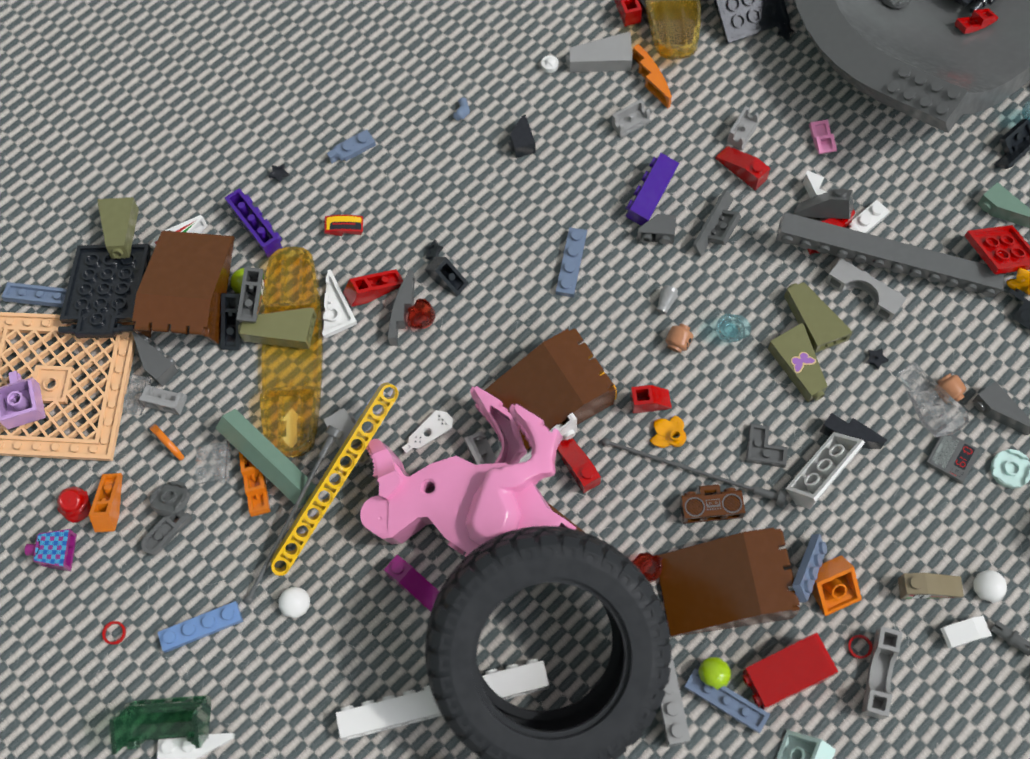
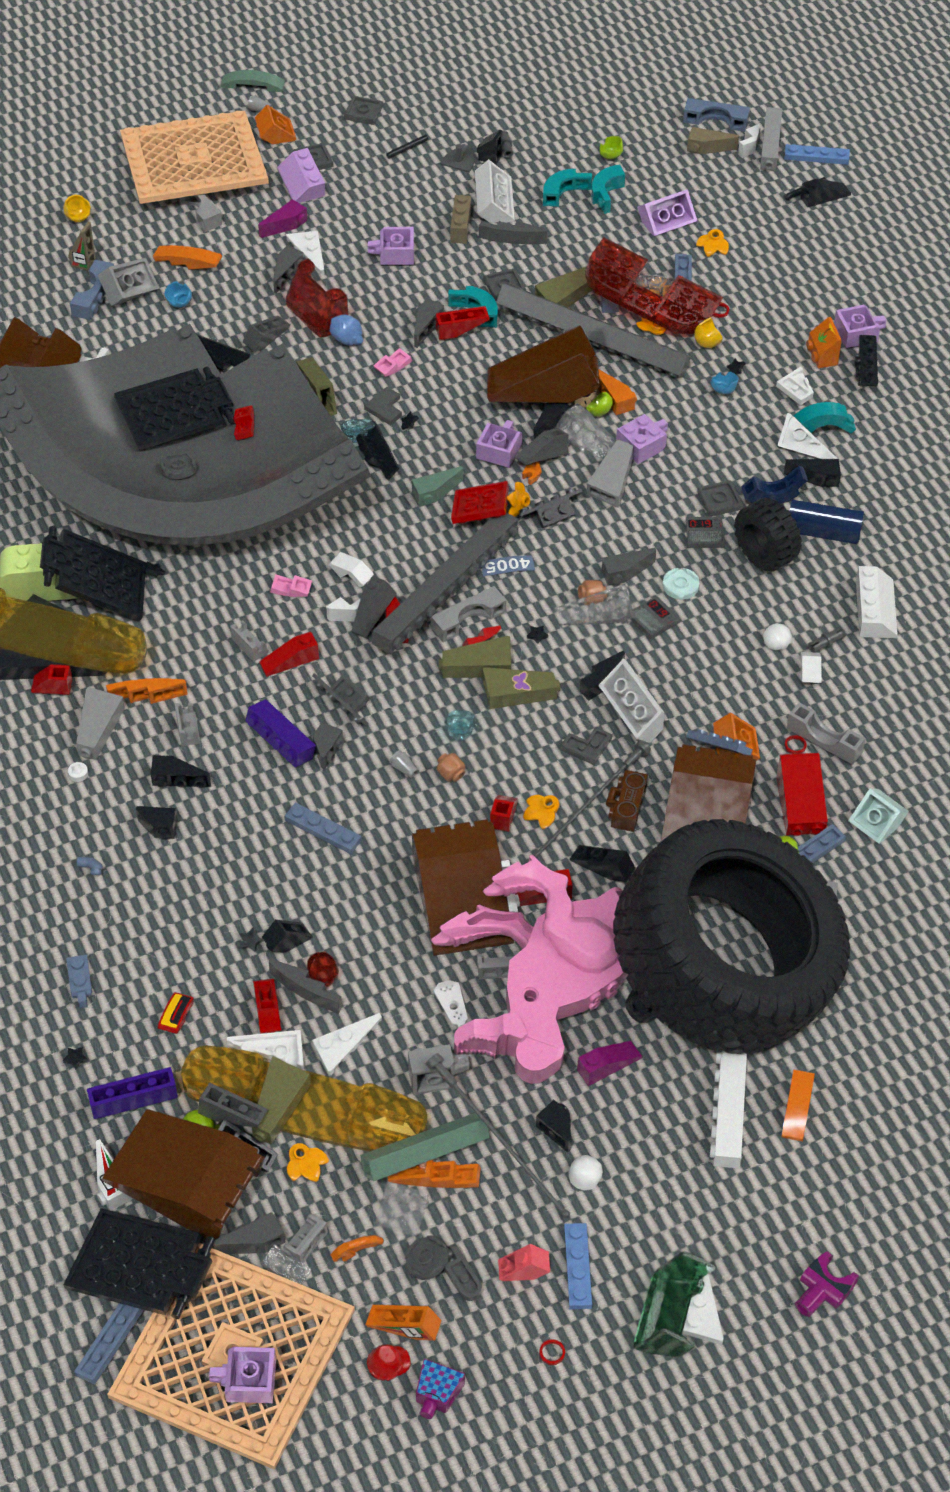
camera: 75 degrees left, 15 degrees down
olive slope [98,197,139,259] -> none
yellow beam [270,382,398,576] -> none
white hinge [849,200,890,233] -> none
dark tan slope [898,573,964,599] -> none
none -> black slope [151,755,211,788]
none -> light orange plate [287,1143,329,1182]
none -> white wing [312,1013,382,1076]
none -> white slope [328,552,374,587]
none -> red slope [462,625,501,646]
none -> sand blue sticker [481,555,535,576]
none -> coral slope [498,1244,550,1281]
none -> black slope [536,1099,571,1152]
none -> black slope [570,845,635,882]

